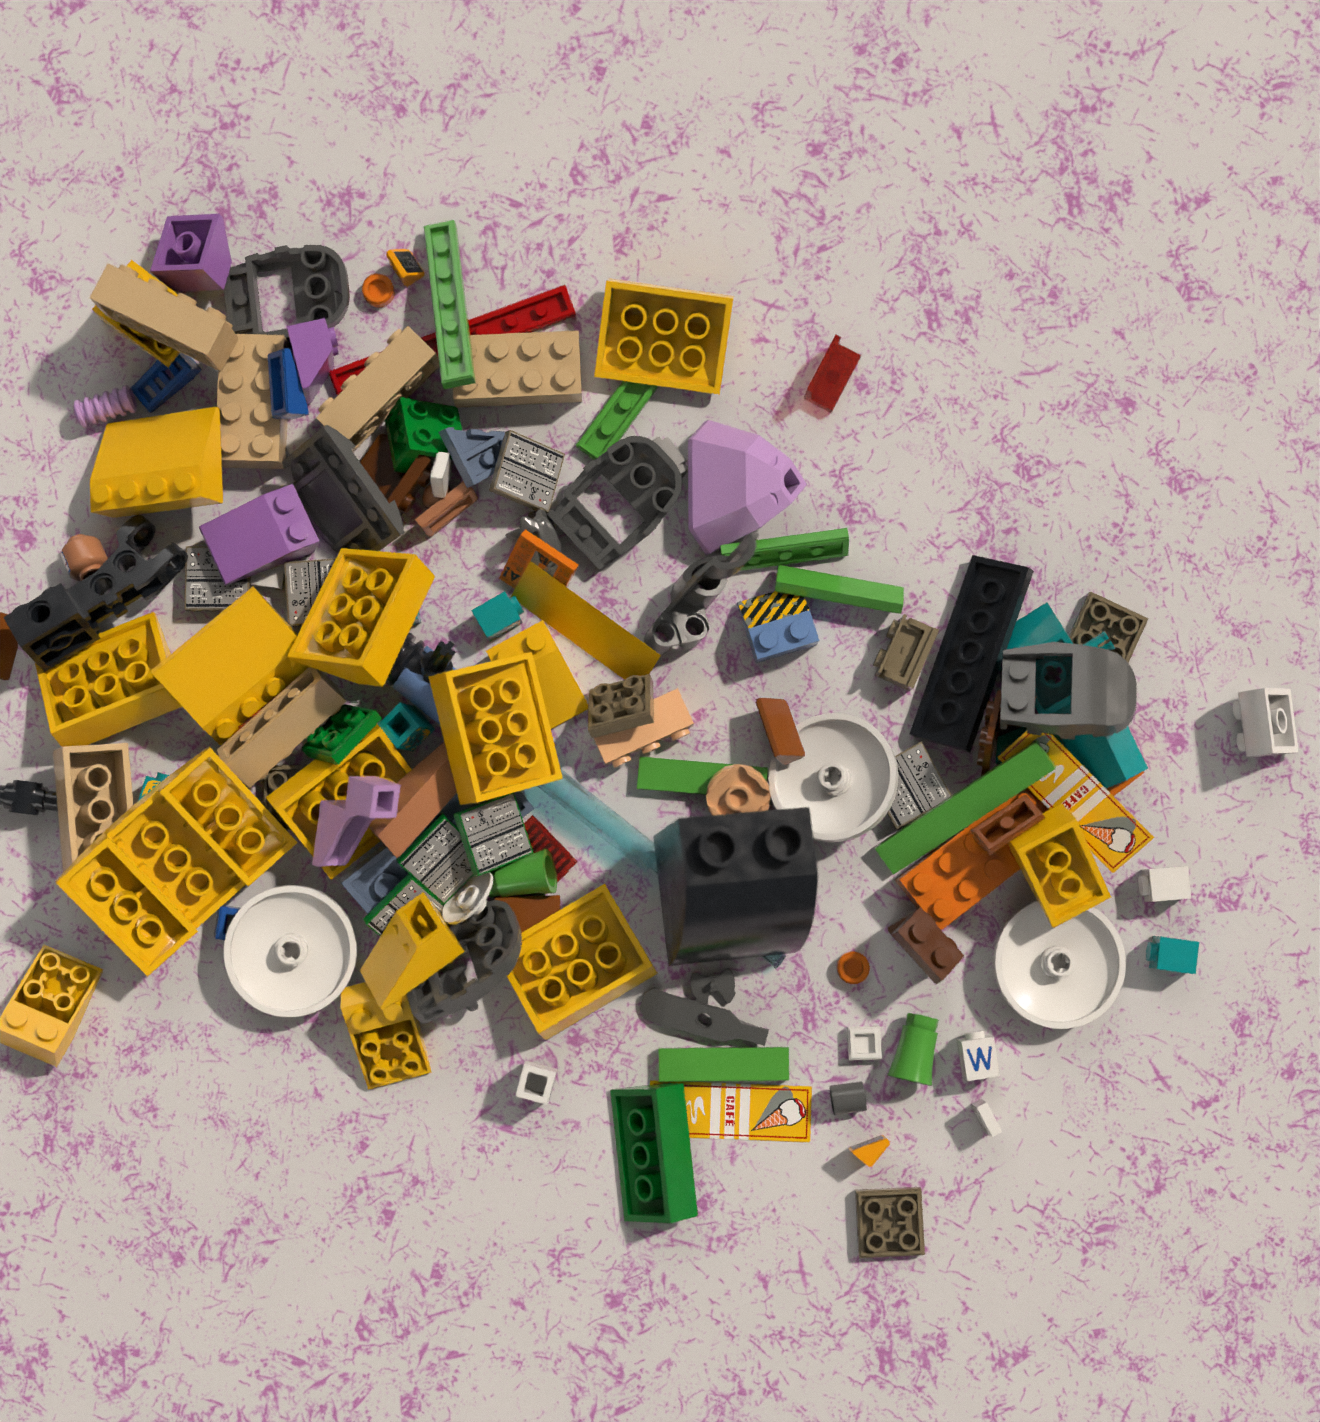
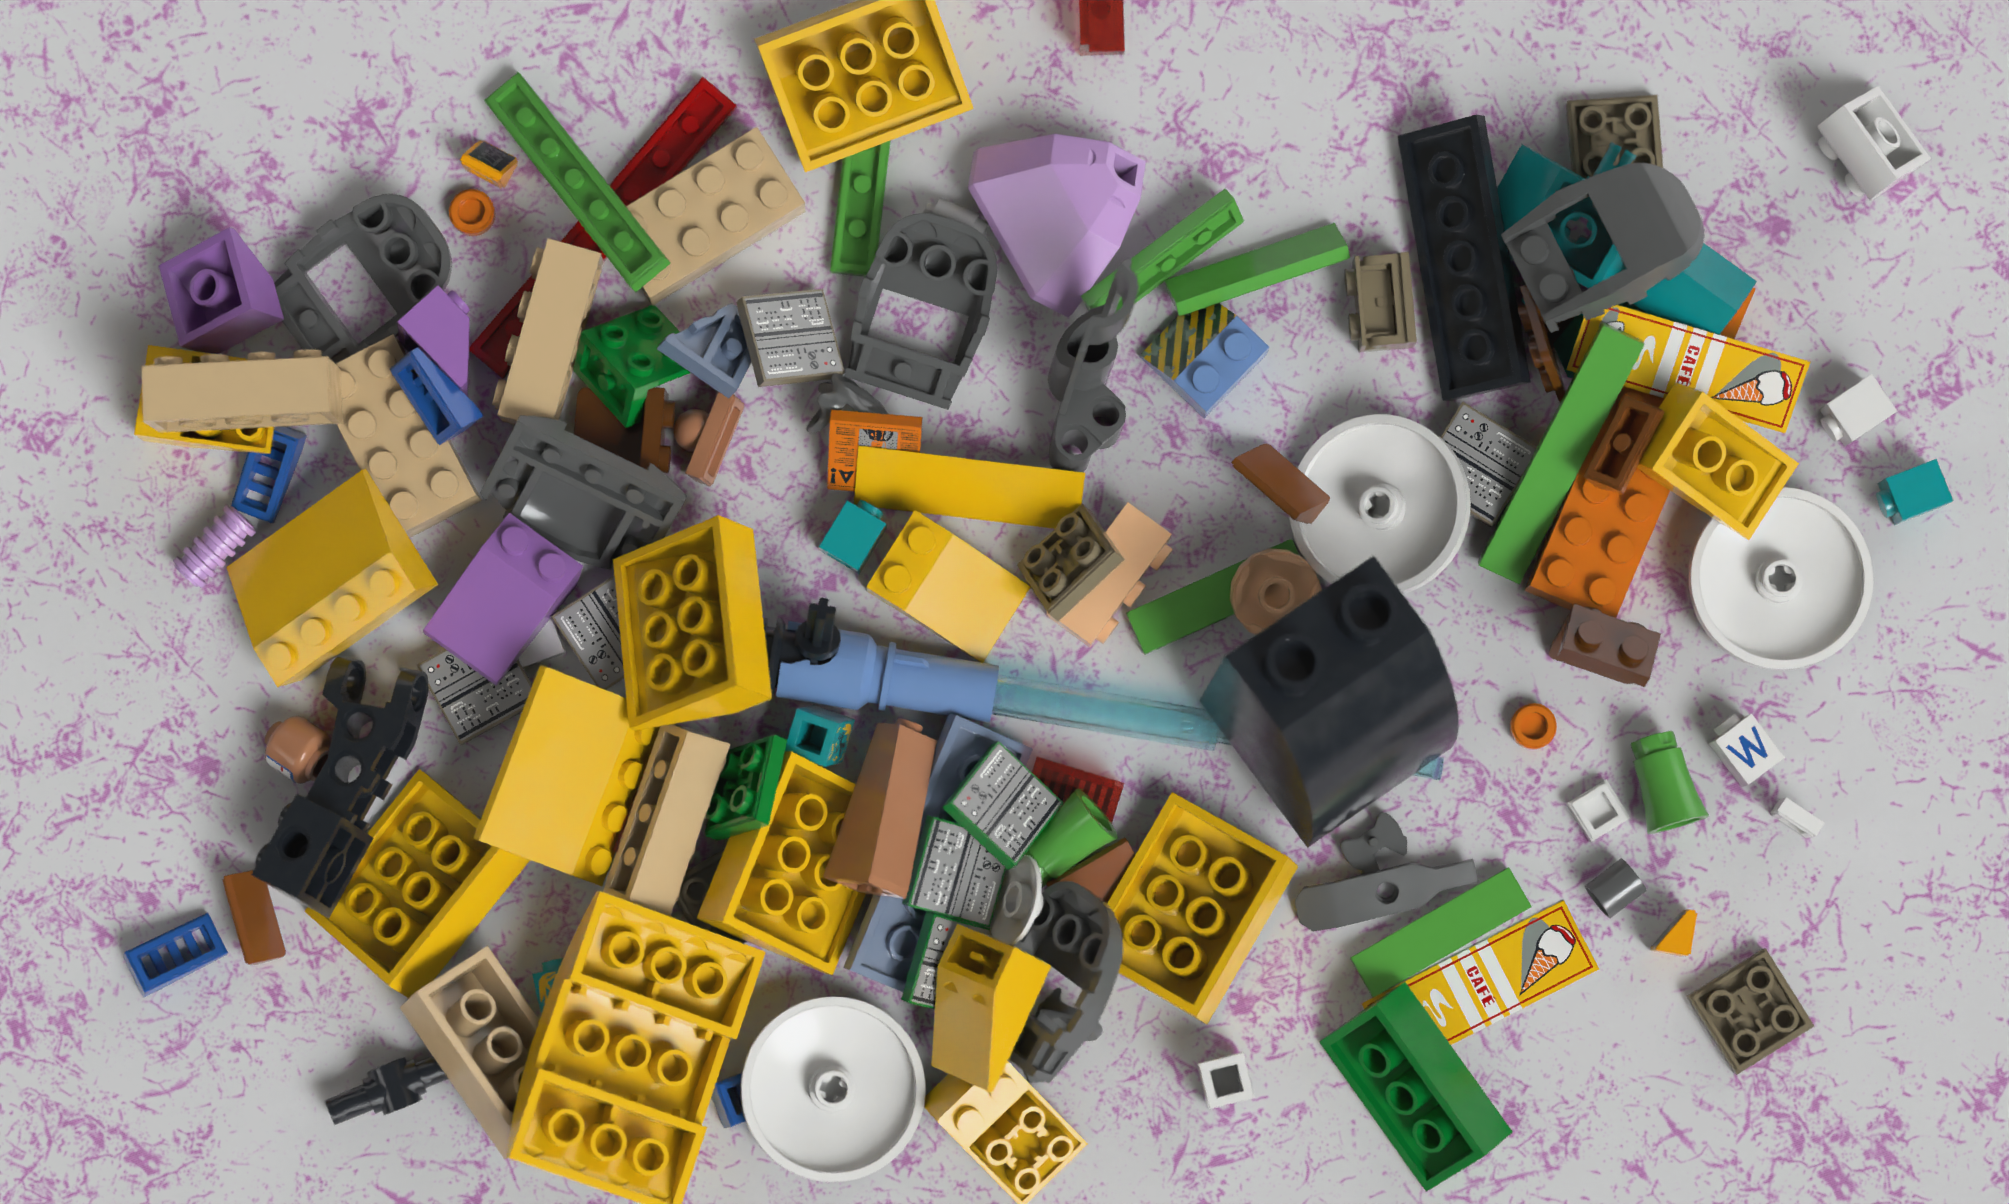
camera: 25 degrees left, 0 degrees up
lavender arch [312,776,401,867] -> none
yellow slope [429,652,563,805] -> none
white tile [430,452,452,498] -> none

